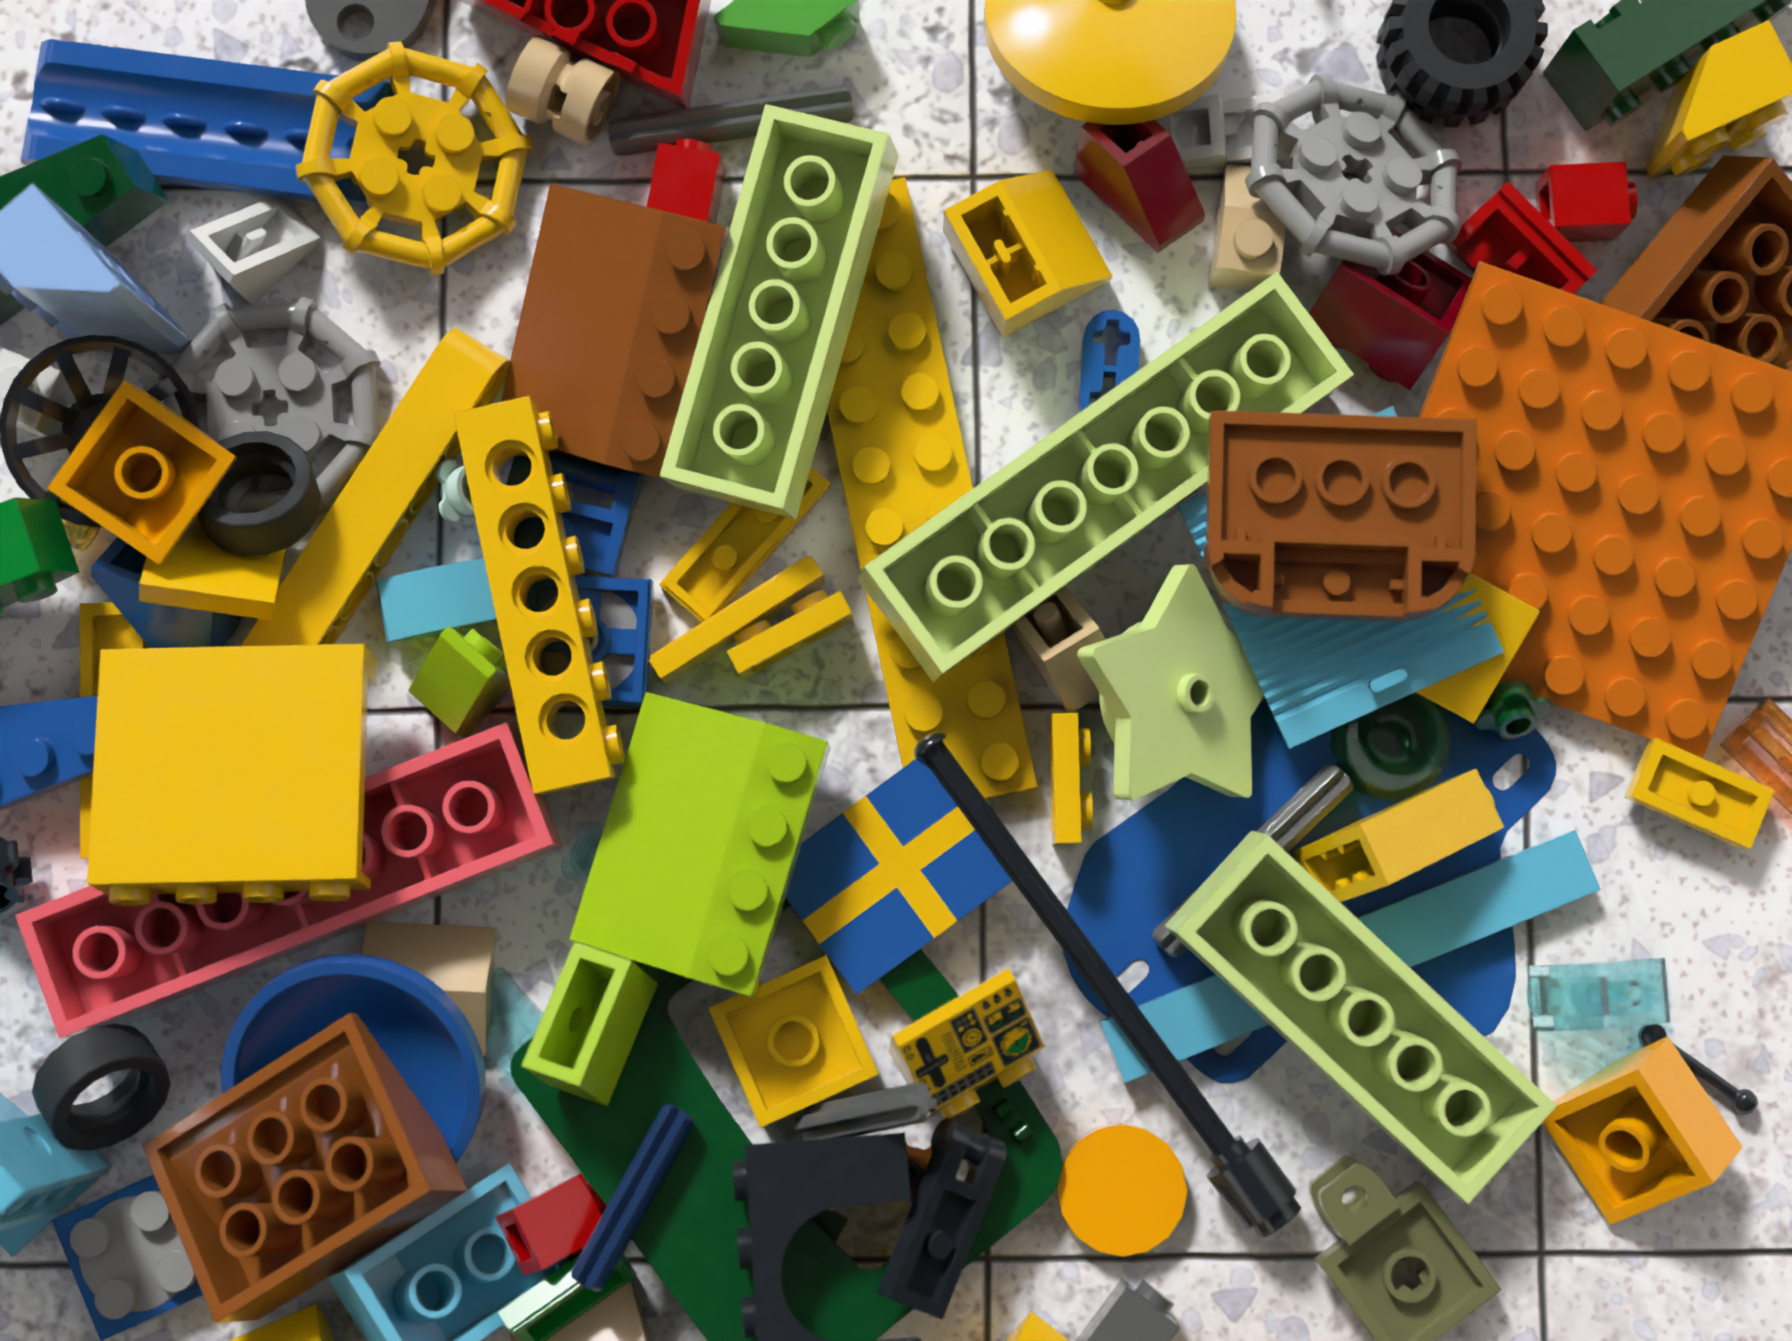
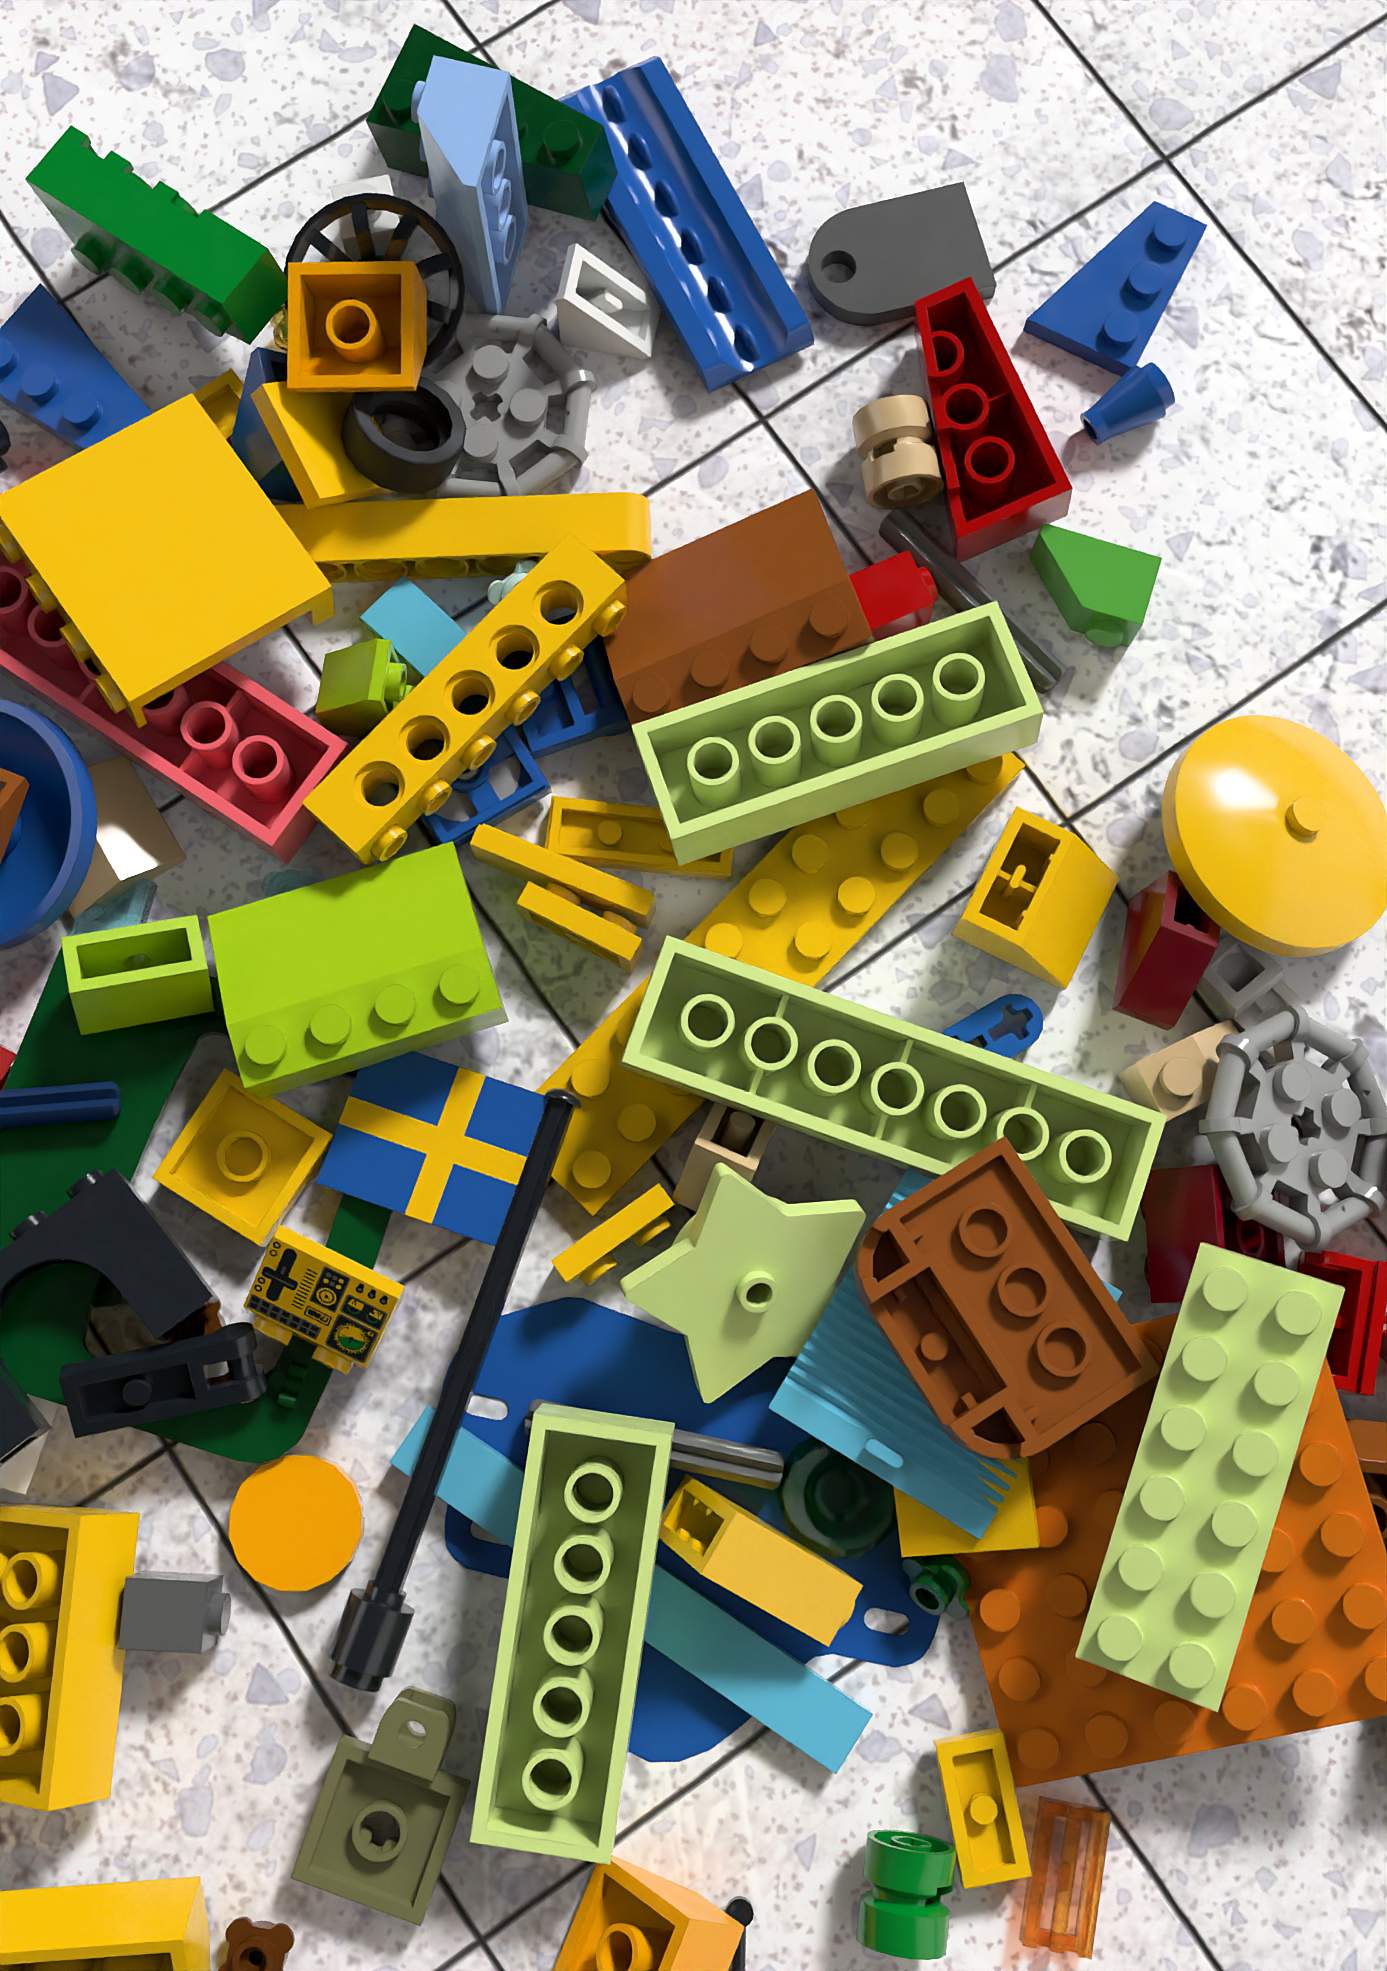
camera: 50 degrees right, 5 degrees down
yellow plate [295,41,533,276] -> none
dark grey axle [794,1082,937,1140] -> none
clear light blue slope [1527,958,1670,1031] -> none
none -> green wheel [856,1829,957,1960]
none -> yellowish green brick [1075,1242,1345,1712]

